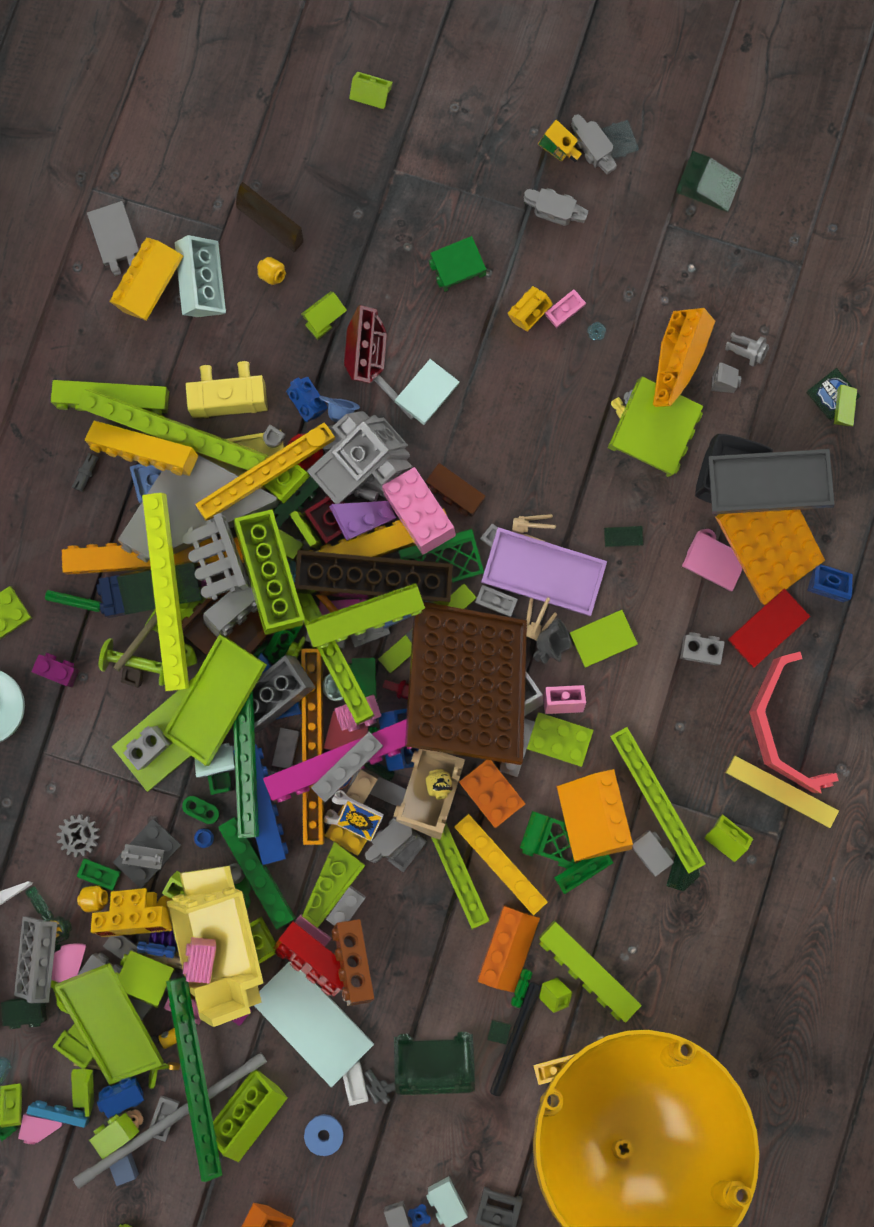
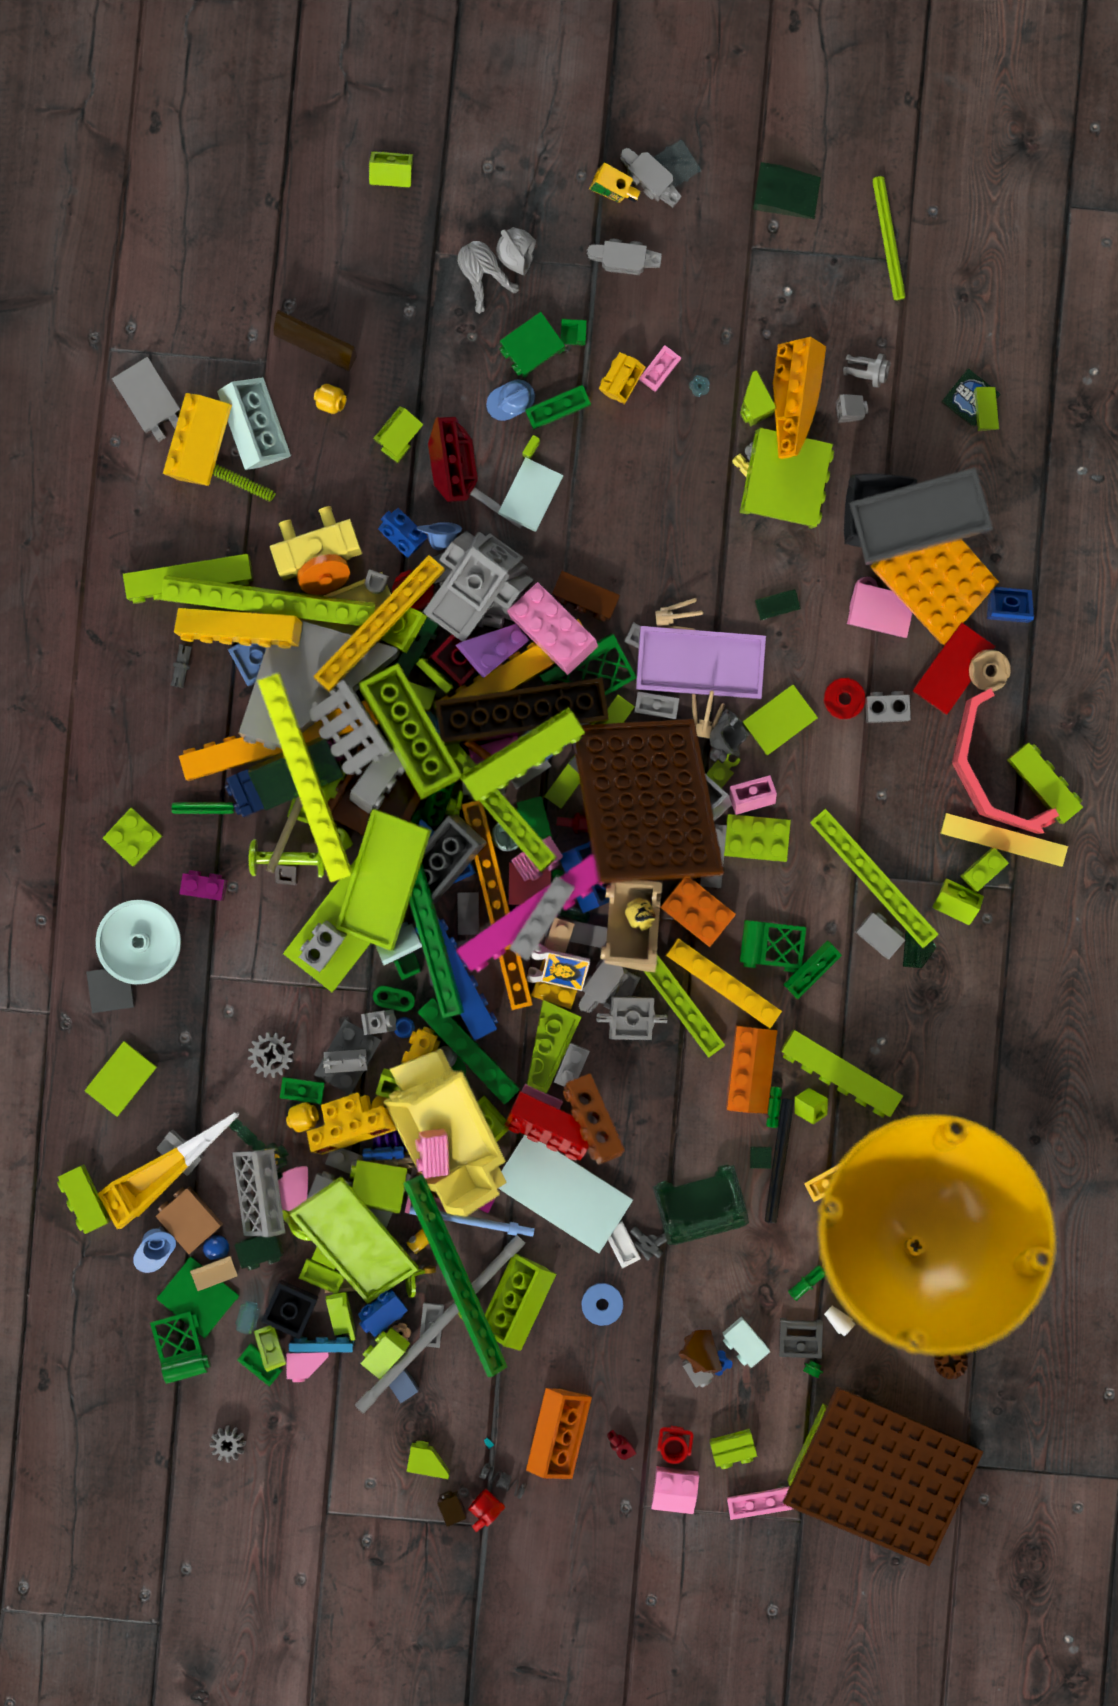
camera: 15 degrees left, 5 degrees up
yellow piece [307,428,326,447] -> none
light orange slope [557,769,633,862] -> none
none -> lime piece [212,463,276,502]
none -> black brick [261,1279,319,1339]
none -> orange wheel [297,554,350,595]
none -> light grey brick [361,1009,397,1035]
none -> yellow brick [401,1026,441,1063]
none -> light blue bar [409,1206,534,1237]
none -> light grey hair [458,241,520,314]
none -> medium blue piece [486,380,535,421]
none -> light grey helmet [496,227,536,276]
none -> lime tile [522,435,540,459]
none -> green plate [525,385,591,430]
none -> green panel [561,319,587,345]
none -> light grey plate [596,996,667,1040]
none -> reddish brown slope [678,1330,722,1373]
none -> lime plate [706,754,740,789]
none -> lime slope [740,370,776,426]
none -> green axle [788,1265,826,1301]
none -> red tile [824,678,866,720]
none -> white cone [824,1305,856,1336]
none -> lime axle [873,176,905,300]
none -> lime brick [960,848,1009,892]
none -> tan tile [969,649,1011,691]
none -> lime brick [1007,743,1083,824]

